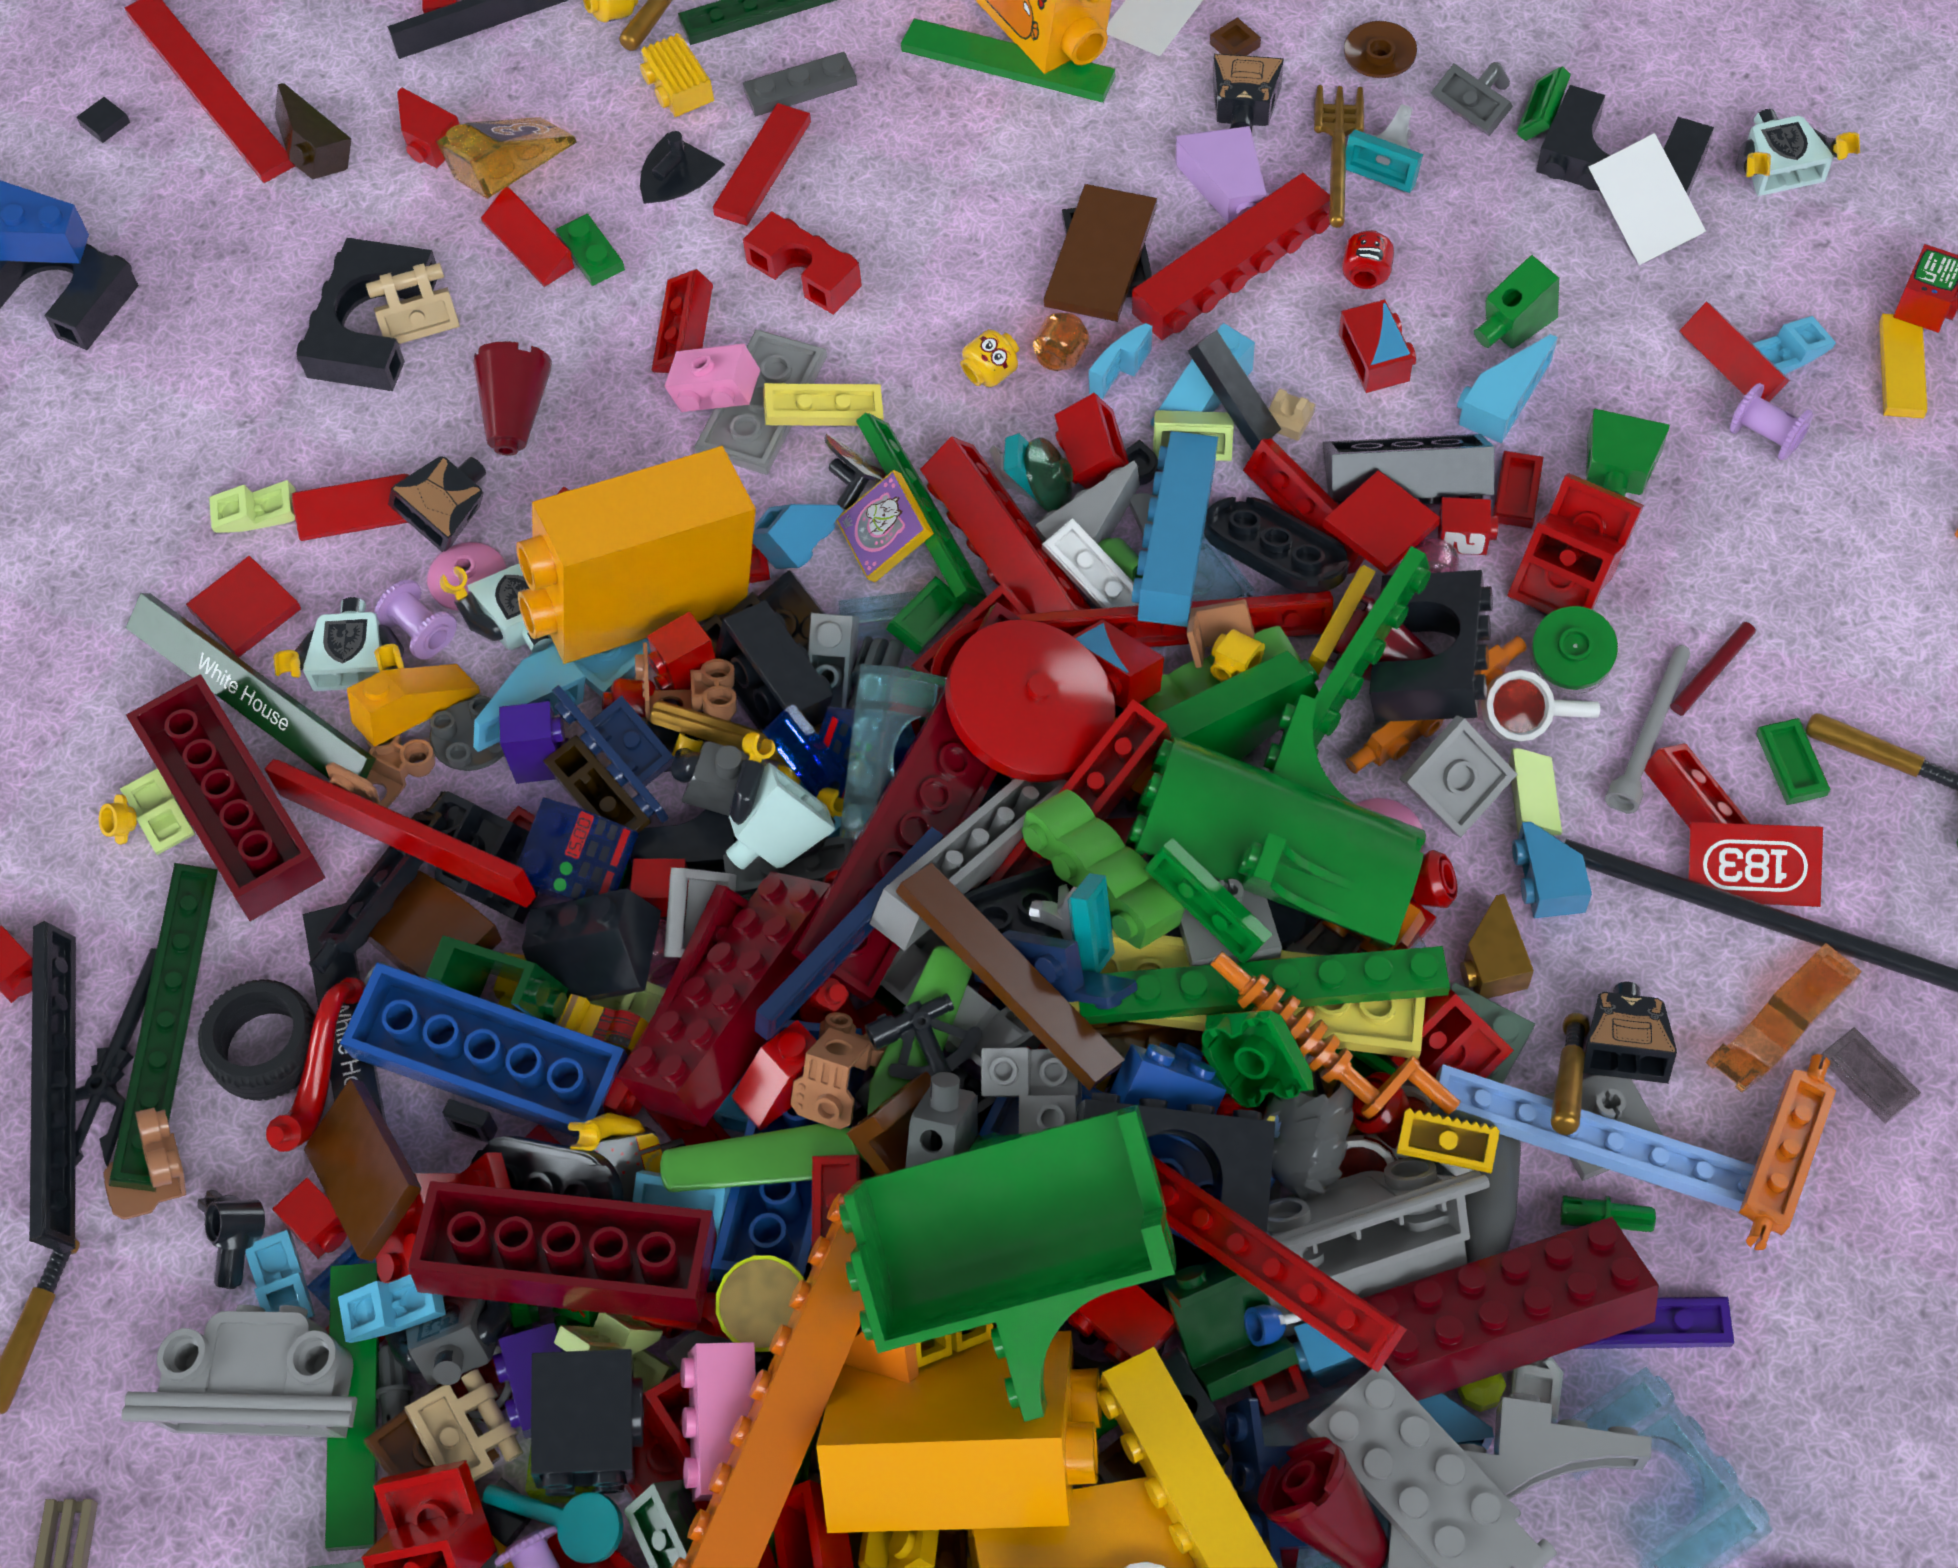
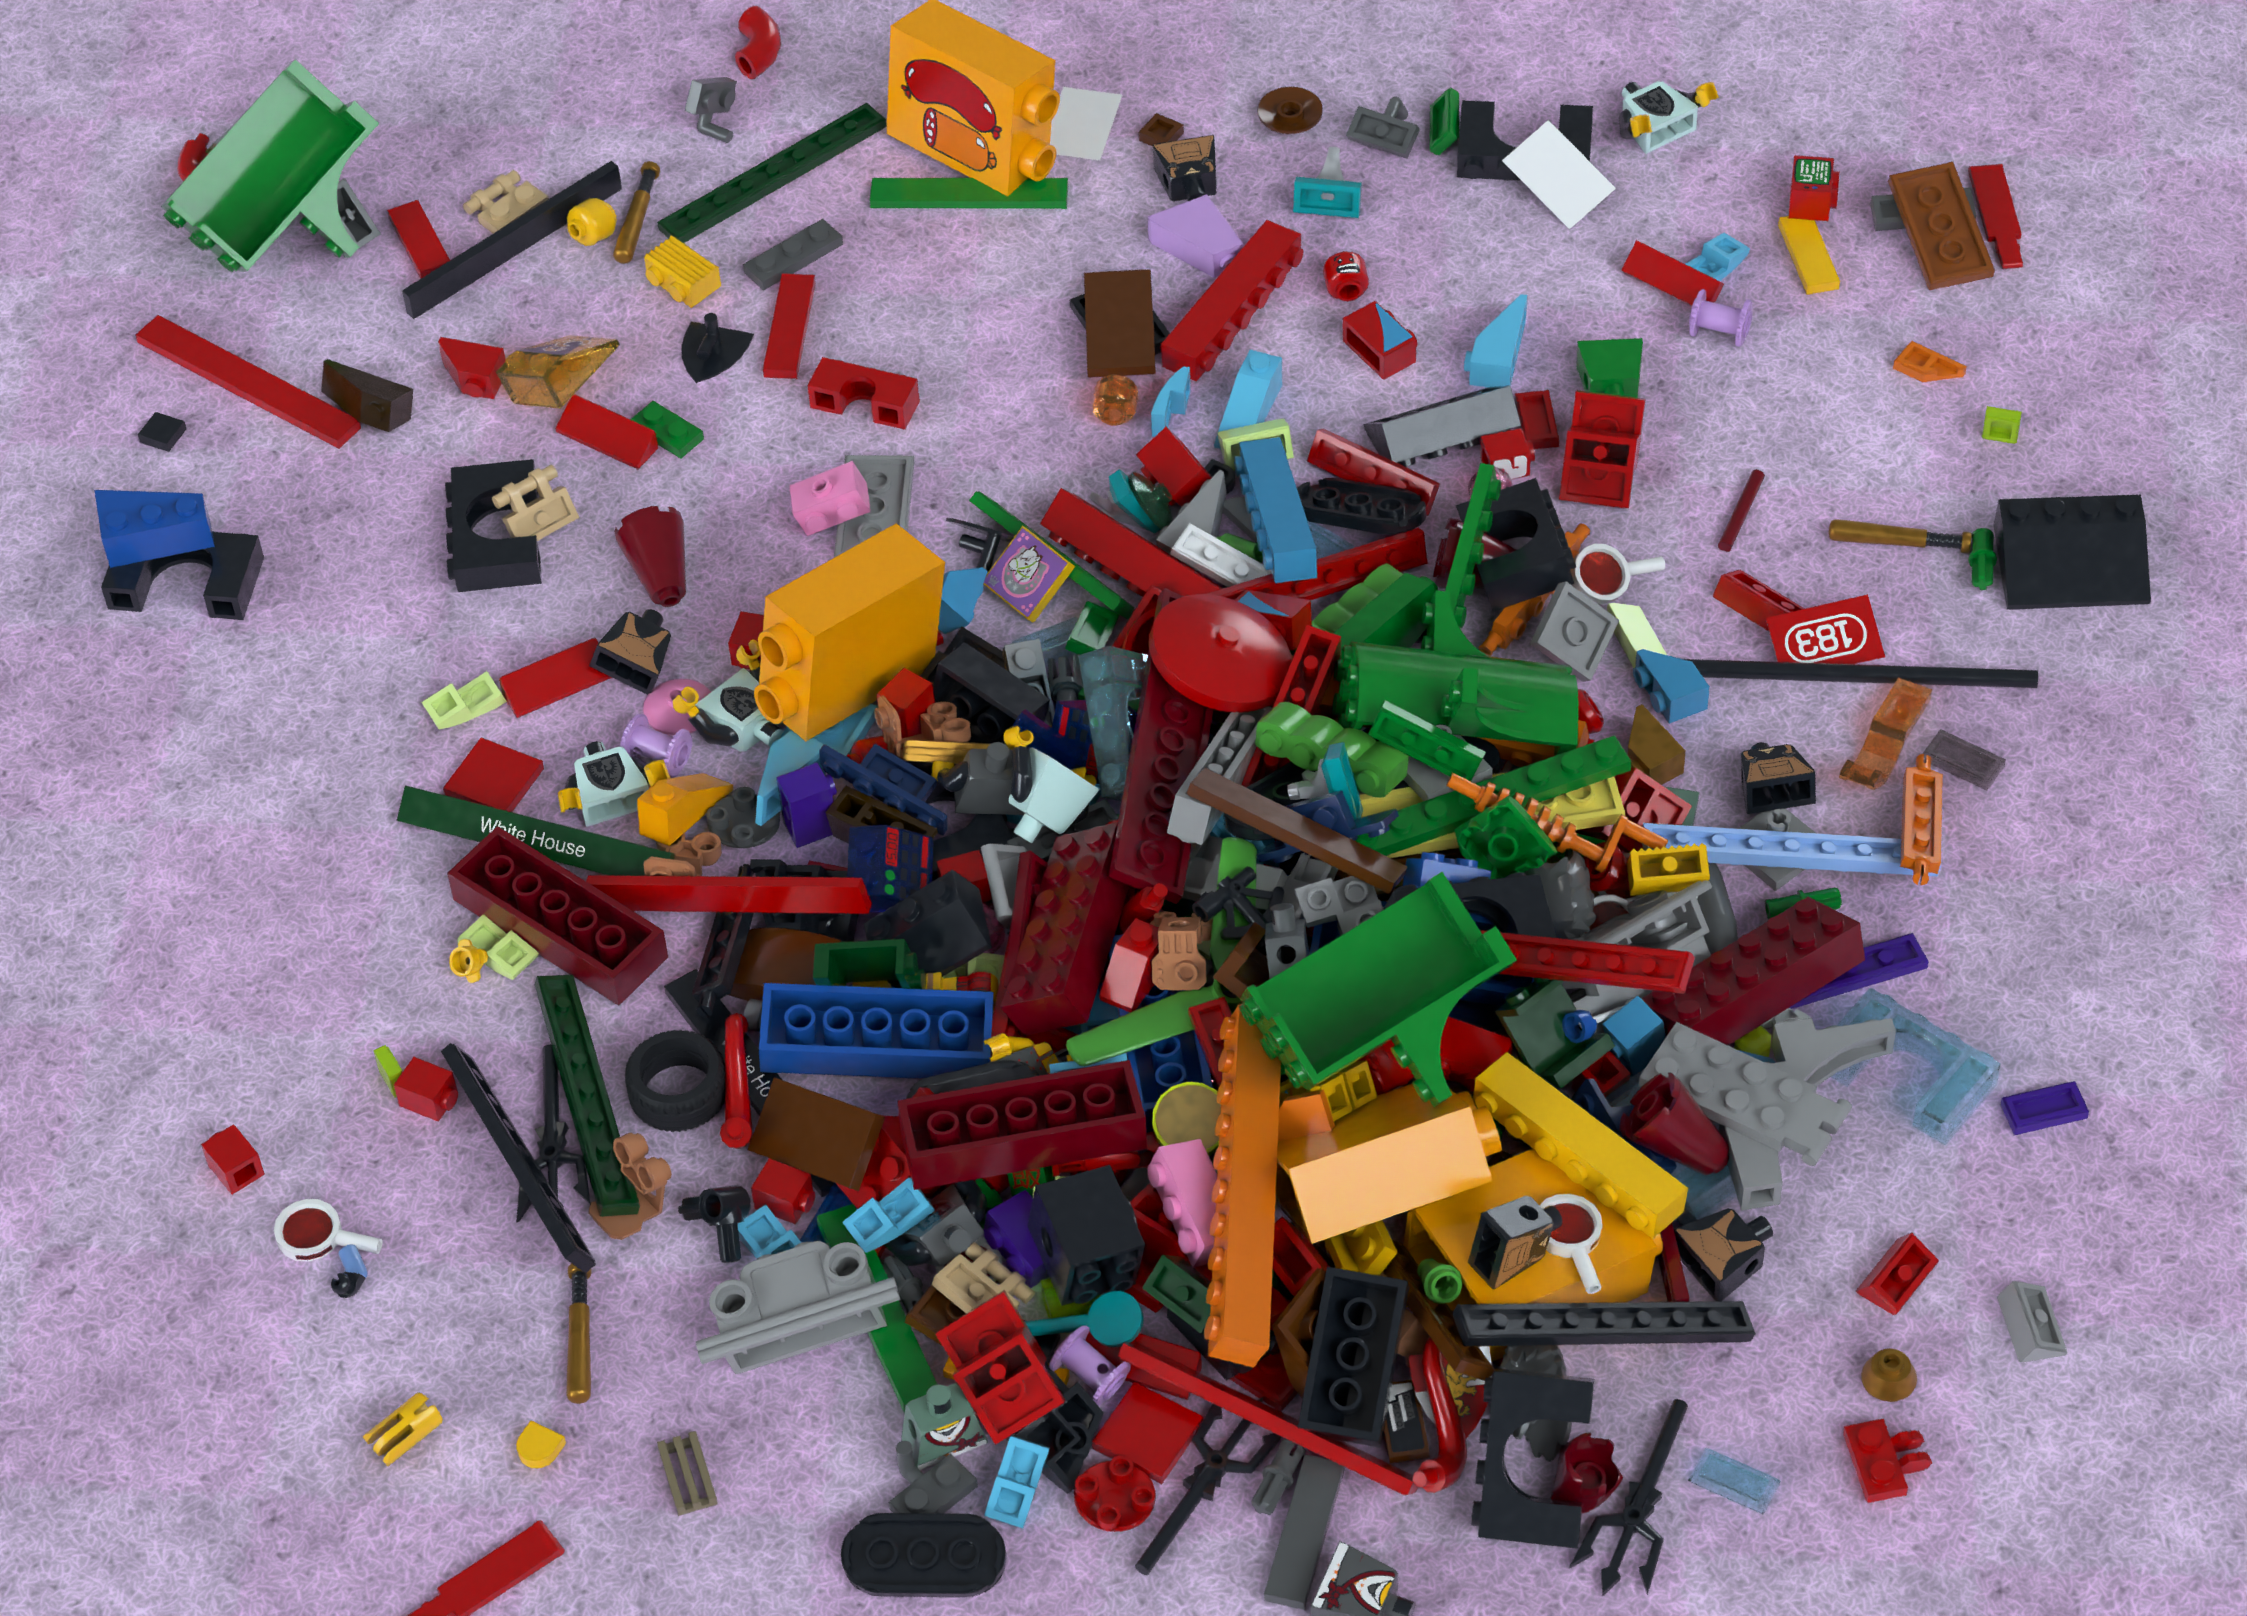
camera: 20 degrees left, 10 degrees down
black tile [442,1099,498,1143] -> none
red slope [651,269,713,373] -> none
dark blue tile [755,827,944,1040] -> none
light yellow plate [763,383,884,426] -> none
yellow head [960,329,1019,388] -> none
nougat bracket [1187,599,1255,668] -> none
black tile [1188,330,1281,450] -> none
yellow plate [1210,629,1265,682] -> none
tan tile [1269,388,1315,441] -> none
yellow tile [1308,565,1376,676] -> none
pearl gold piece [1314,85,1364,228] -> none
red tile [1323,470,1441,575] -> none
green torso [1474,255,1560,349] -> none
green piece [1529,606,1618,695] -> none
pearl gold piece [1551,1013,1590,1135] -> none
light grey piece [1605,645,1690,814] -> none
green tile [1756,718,1831,805] -> none

